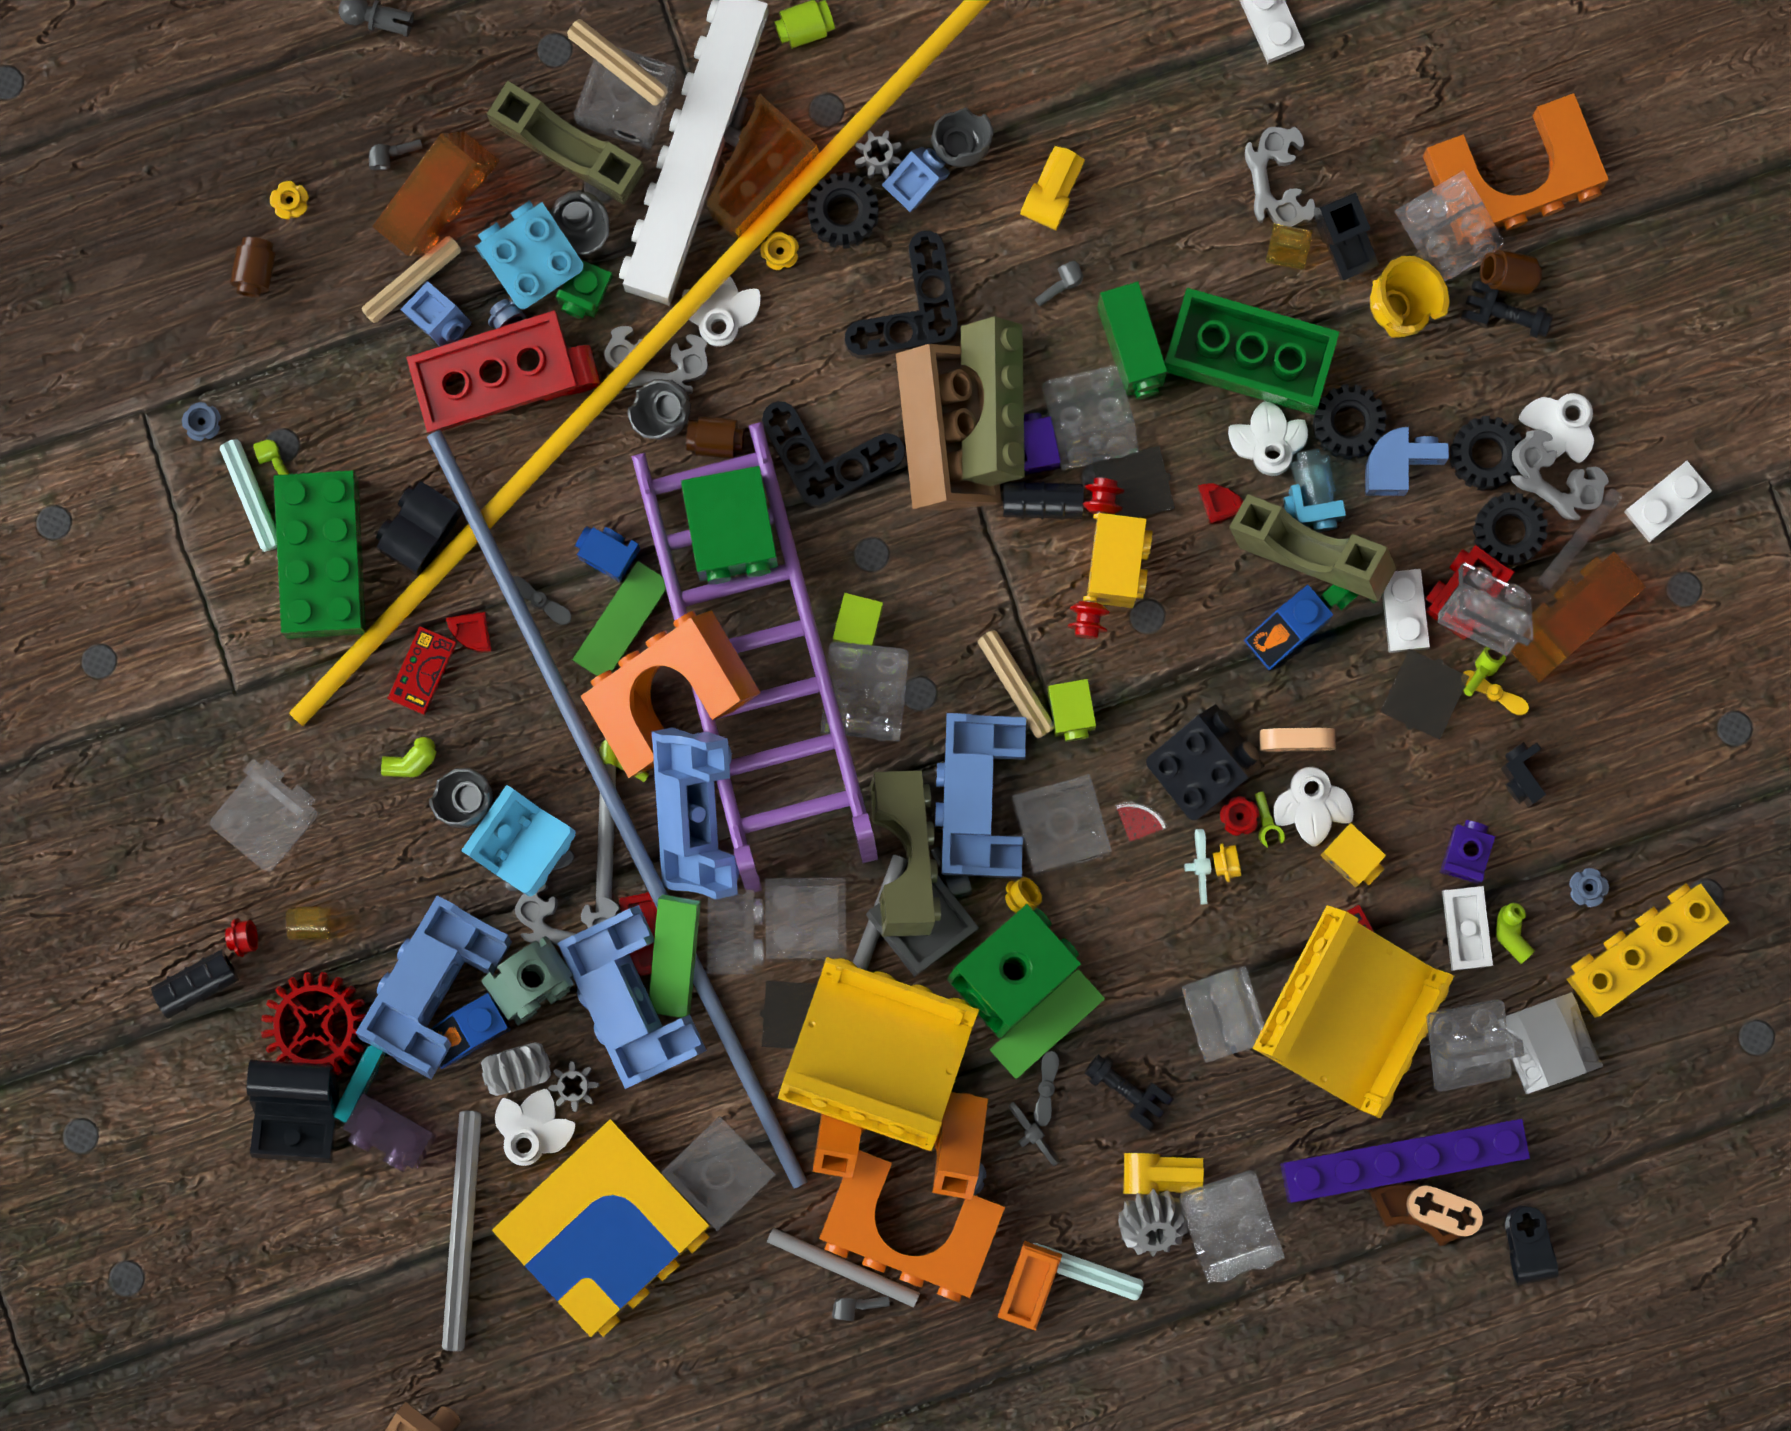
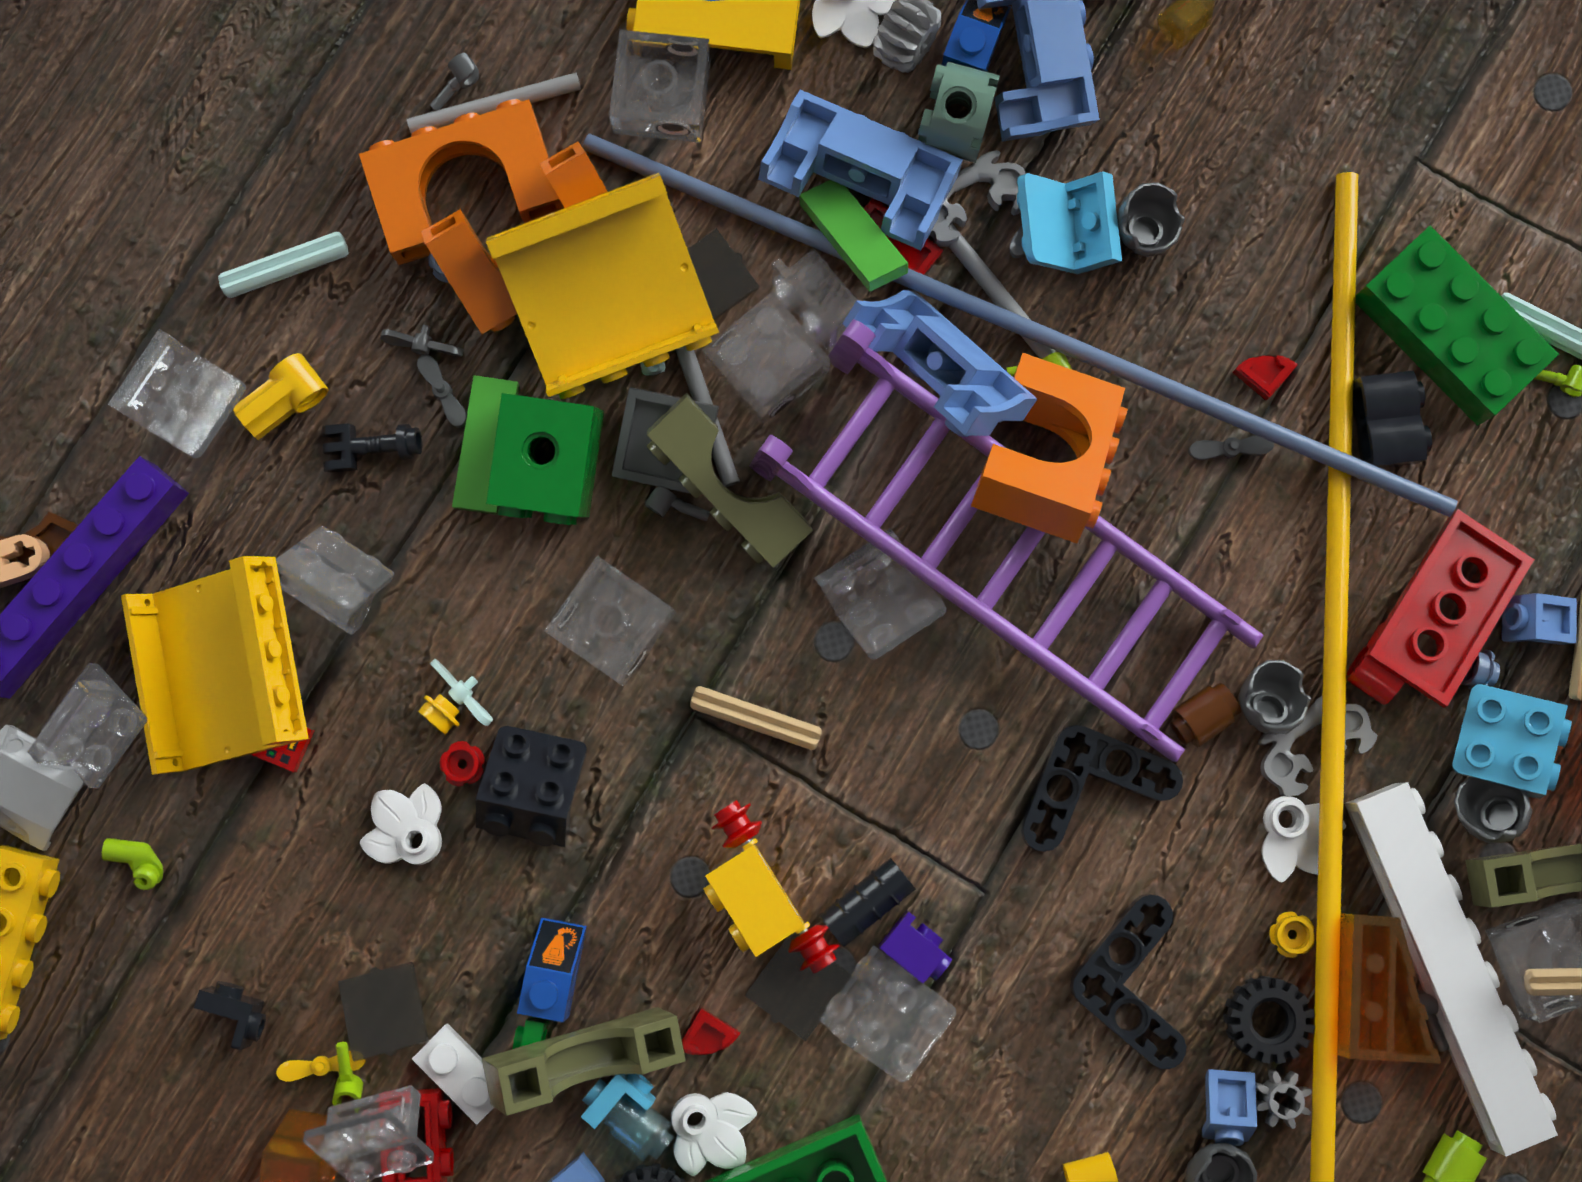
camera: 140 degrees right, 0 degrees up
clear bracket [210,759,320,872] -> none
lime arm [381,737,436,778] -> none
red tile [387,626,457,716] -> none
light grey gear [548,1061,599,1112] -> none
green bracket [556,260,613,319] -> none
bright green tile [572,561,667,677] -> none
blue brick [575,526,640,583] -> none
green brick [681,466,778,584] -> none
lime brick [833,593,883,657] -> none
medium nougat slope [896,344,1002,511] -> none
medium blue bracket [935,713,1026,879] -> none
olive arch [961,316,1025,486] -> none
orange tile [998,1241,1062,1331] -> none
yellow plate [1005,877,1042,913] -> none
dark grey hand [1034,261,1083,306] -> none
lime brick [1047,679,1096,742] -> none
green brick [1097,281,1167,399] -> none
clear tile [1115,802,1167,842] -> none
light grey gear [1118,1189,1188,1257] -> none
lime hand [1255,792,1285,848] -> none
light nougat beam [1260,728,1336,752] -> none
yellow brick [1320,823,1386,888] -> none
dark purple brick [1440,820,1495,884] -> none
white plate [1442,886,1493,971] -> none
sand blue plate [1569,868,1609,907] -> none

